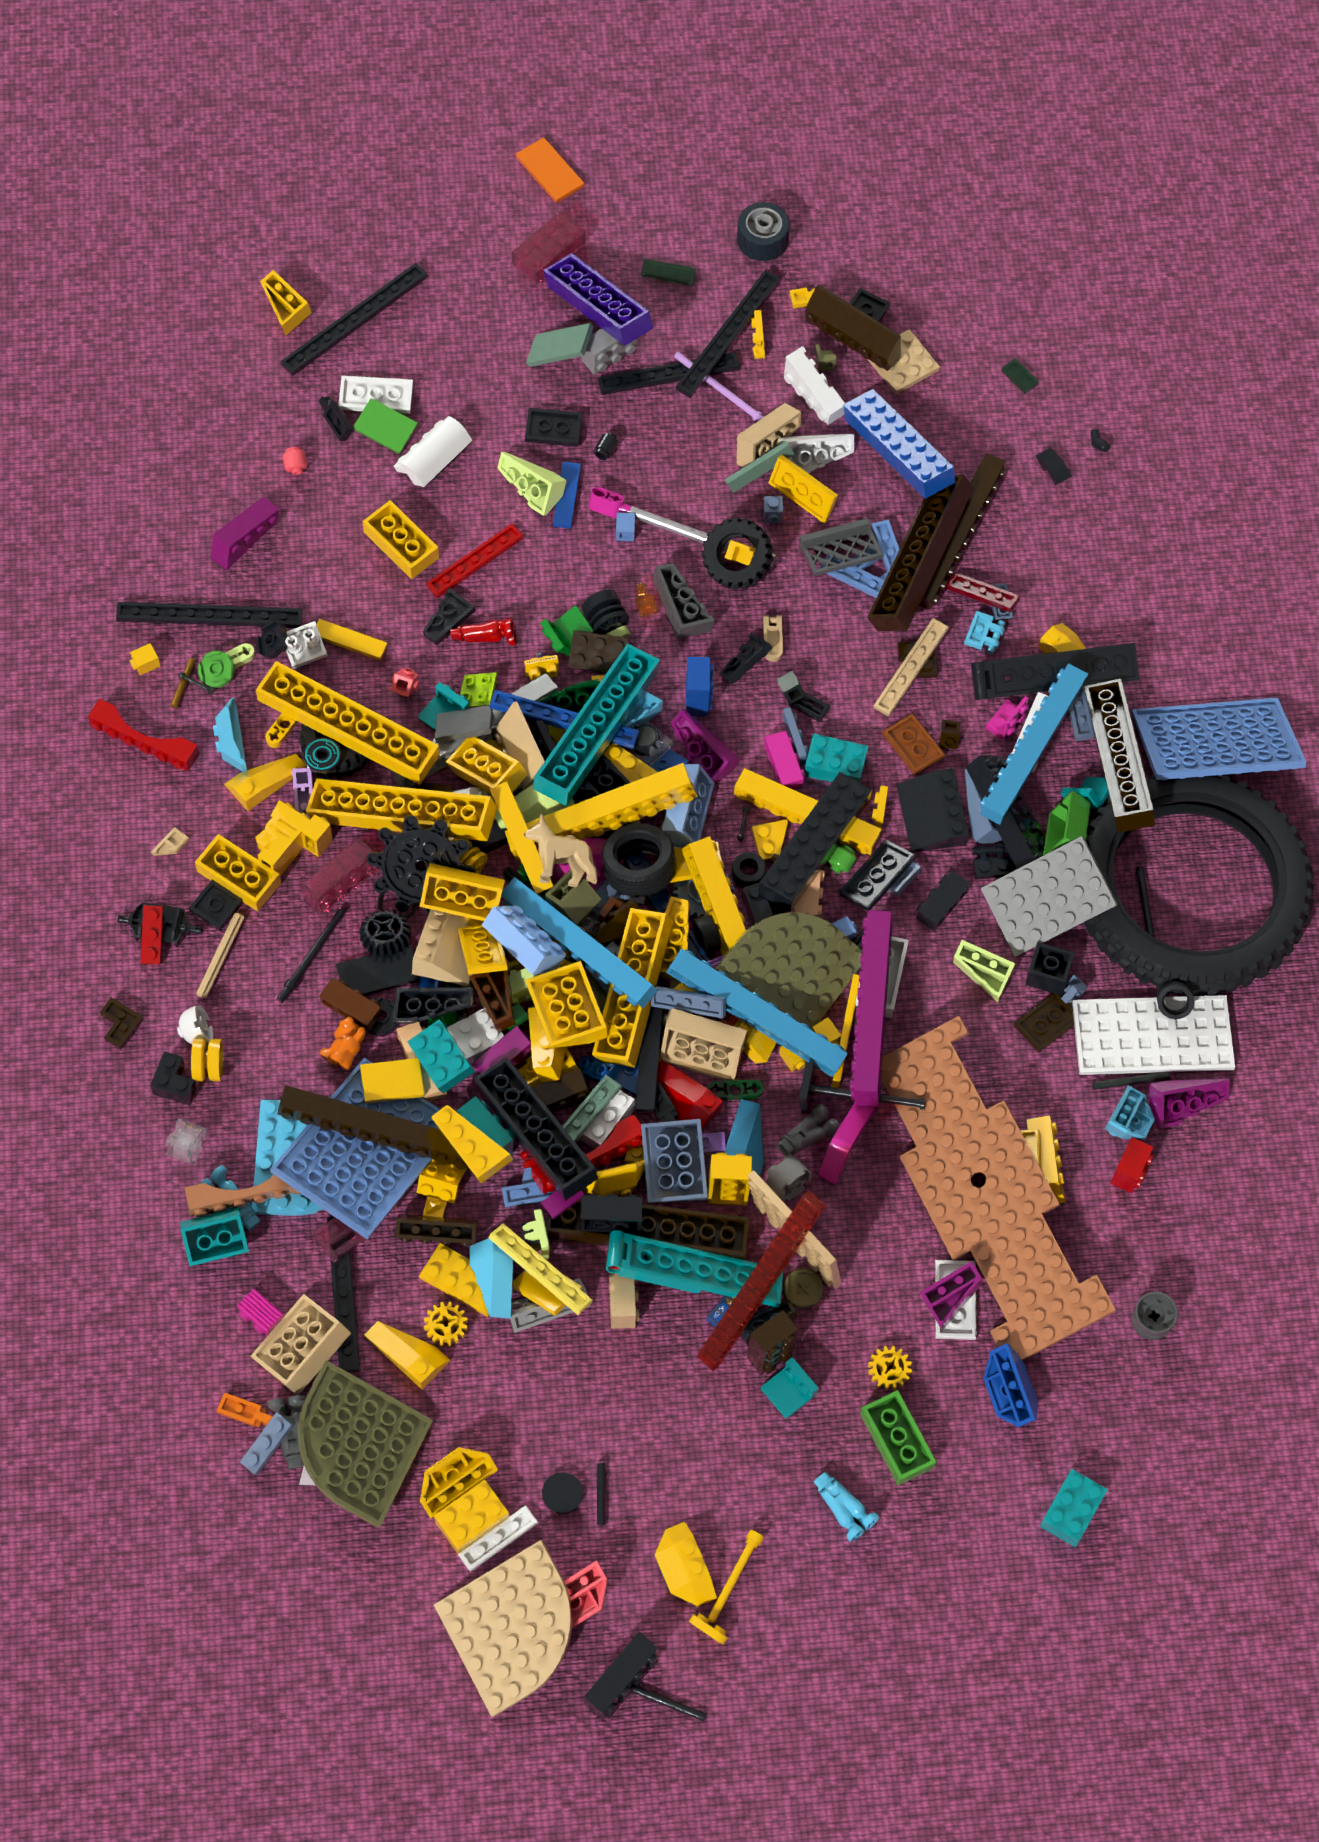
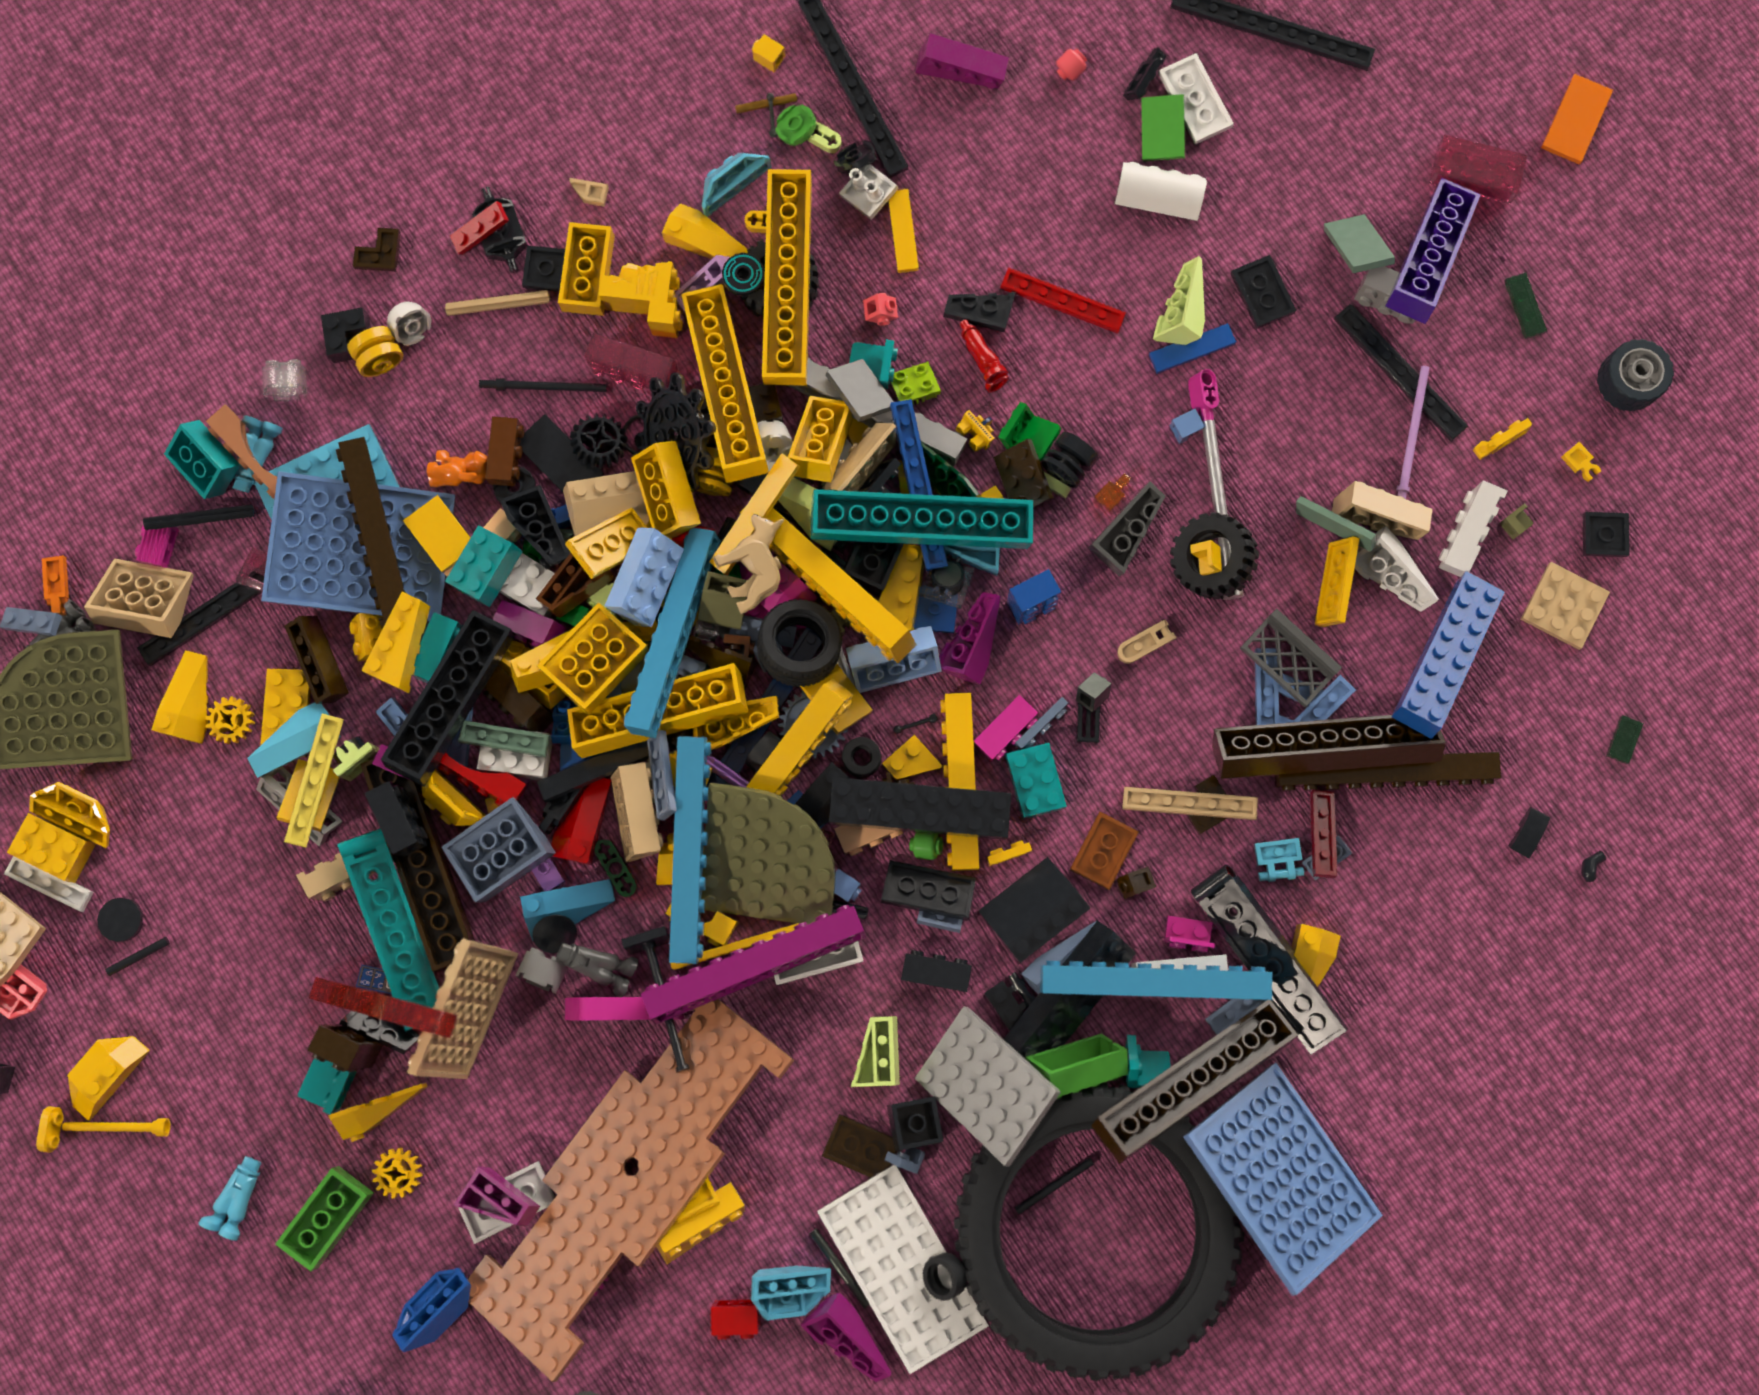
camera: 70 degrees right, 15 degrees up
red arch [88,699,199,771] -> none
yellow brick [362,500,439,579] -> none
yellow tile [423,1196,447,1217] -> none
black brick [594,433,618,460] -> none
black plate [675,269,780,398] -> none
yellow brick [708,1152,752,1206] -> none
black wing [720,632,772,685] -> none
sand blue brick [763,496,783,523] -> none
dark brown slope [805,284,901,371] -> none
none -> black axle [143,504,255,530]
none -> yellow wedge [329,1083,428,1142]
none -> black piece [532,915,577,953]

